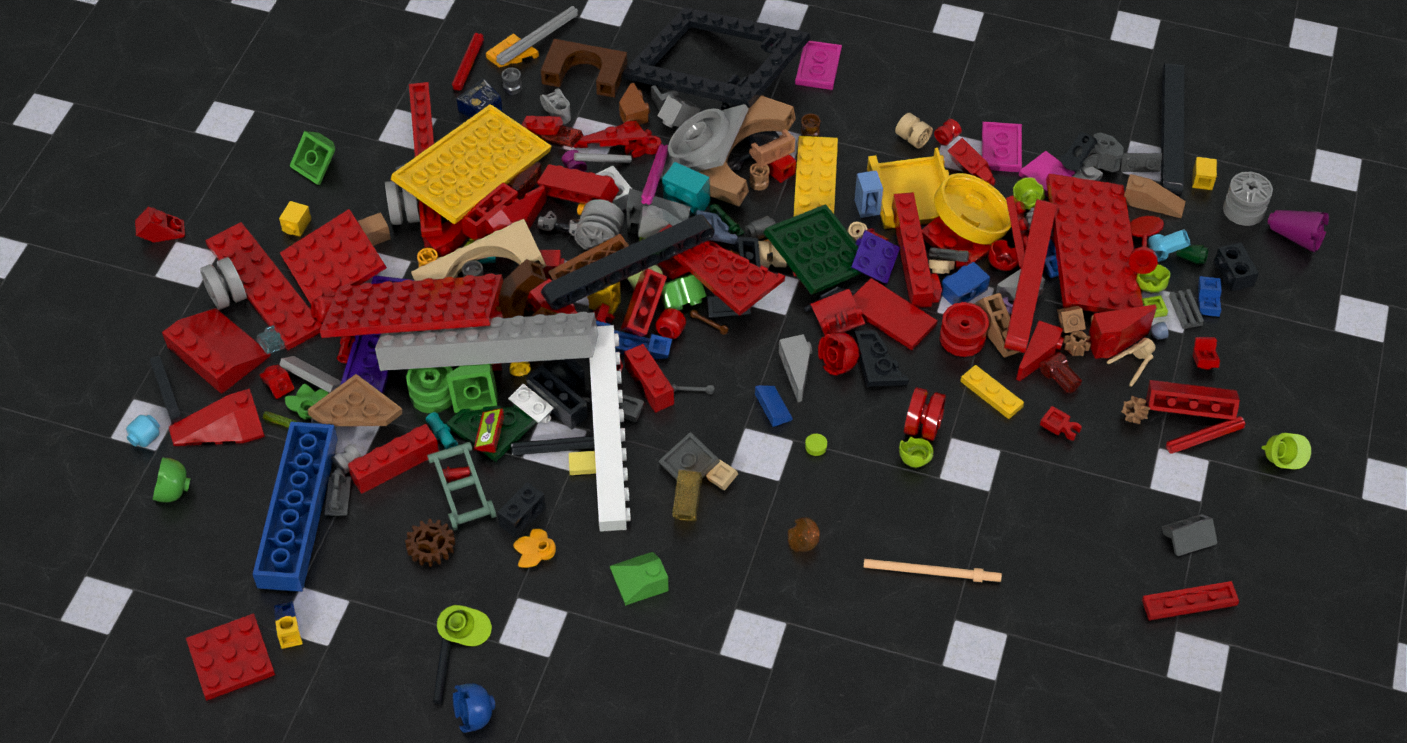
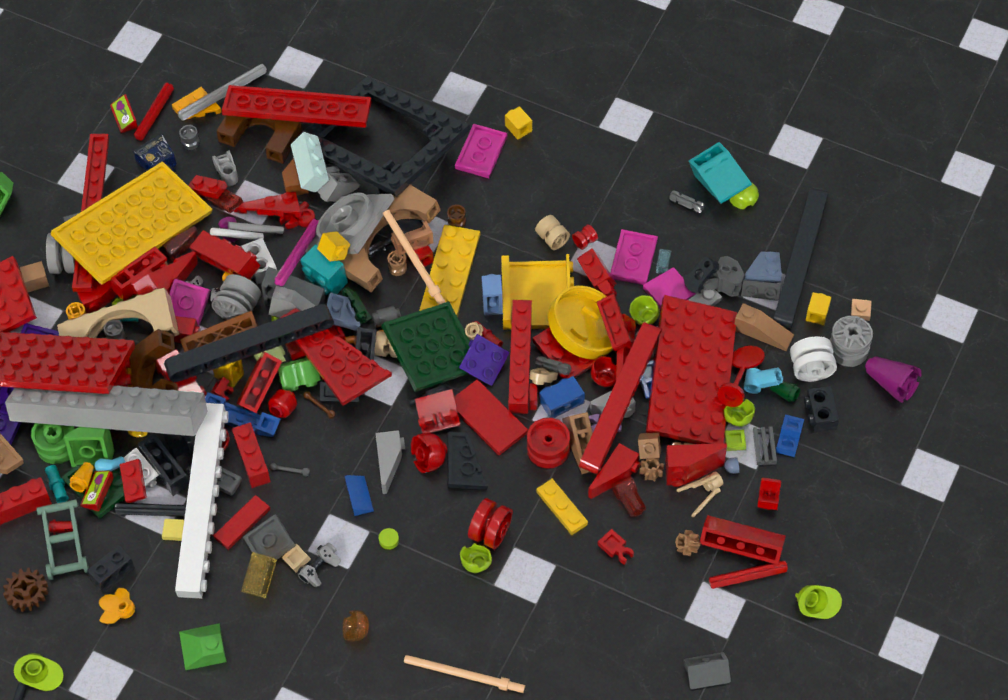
camera: 10 degrees right, 5 degrees up
none -> light orange cone [70,462,94,492]
none -> medium azure arm [94,456,125,471]
none -> slope [110,94,138,133]
none -> red plate [120,459,147,503]
none -> dark pink tile [169,279,211,326]
none -> white bar [210,228,264,240]
none -> red tile [213,495,270,550]
none -> red plate [222,85,371,128]
none -> light aqua brick [291,132,329,192]
none -> light grey piece [298,543,340,587]
none -> yellow brick [317,231,350,262]
none -> light nougat bar [383,210,446,305]
none -> yellow brick [505,106,532,140]
none -> red tile [597,294,632,351]
none -> clear light blue piece [656,249,671,274]
none -> dark grey axle [669,190,705,213]
none -> teal slope [689,142,752,204]
none -> lime hair [730,183,759,209]
none -> sand blue wing [745,252,782,283]
none -> white wheel [790,336,837,382]
none -> light nougat plate [851,299,871,321]

